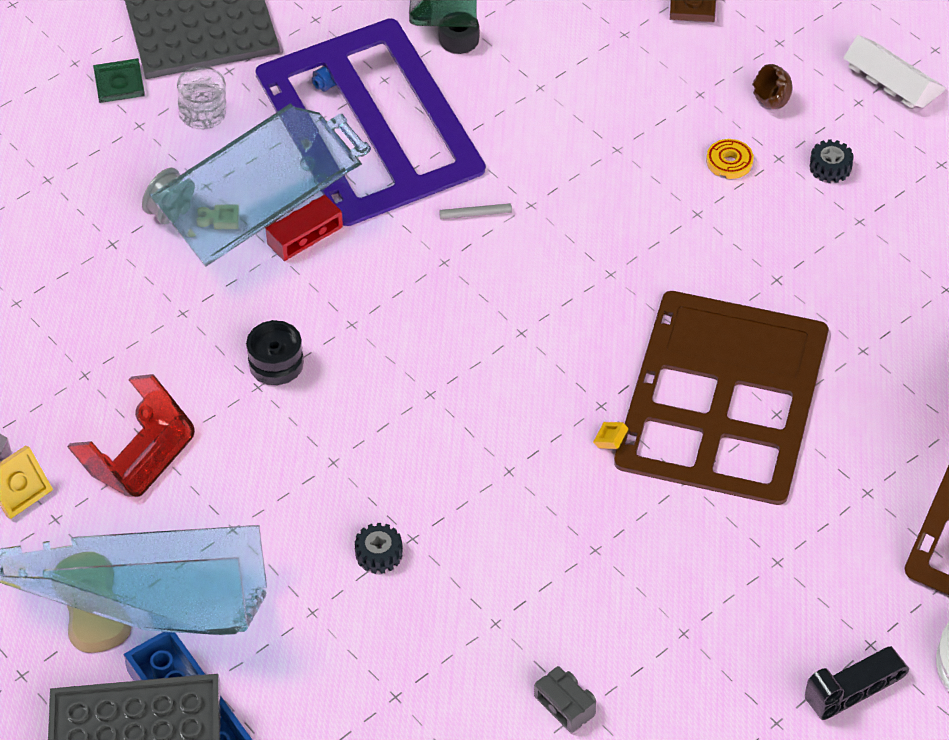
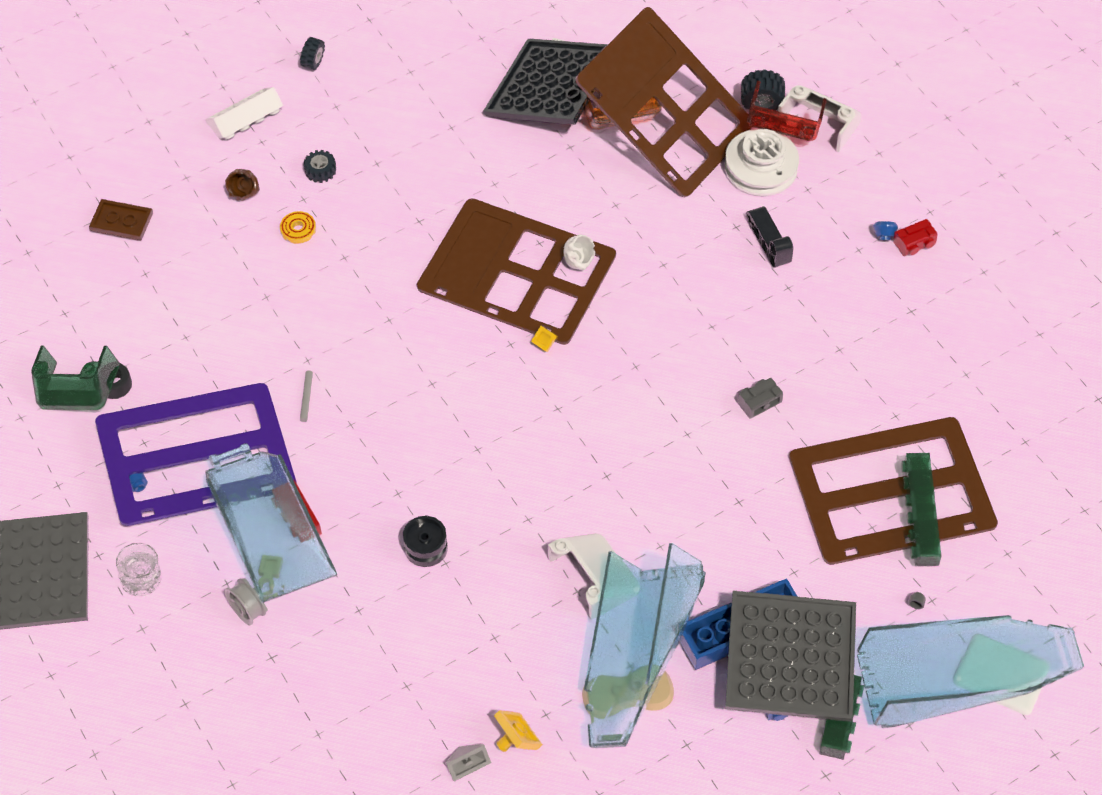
camera: 80 degrees left, 5 degrees up
clear red windscreen [67,374,195,497] -> none
clear green tile [93,58,145,103] -> none
black wheel [355,523,403,574] -> none
none -> white windscreen [548,533,639,620]
none -> white hair [564,234,595,271]

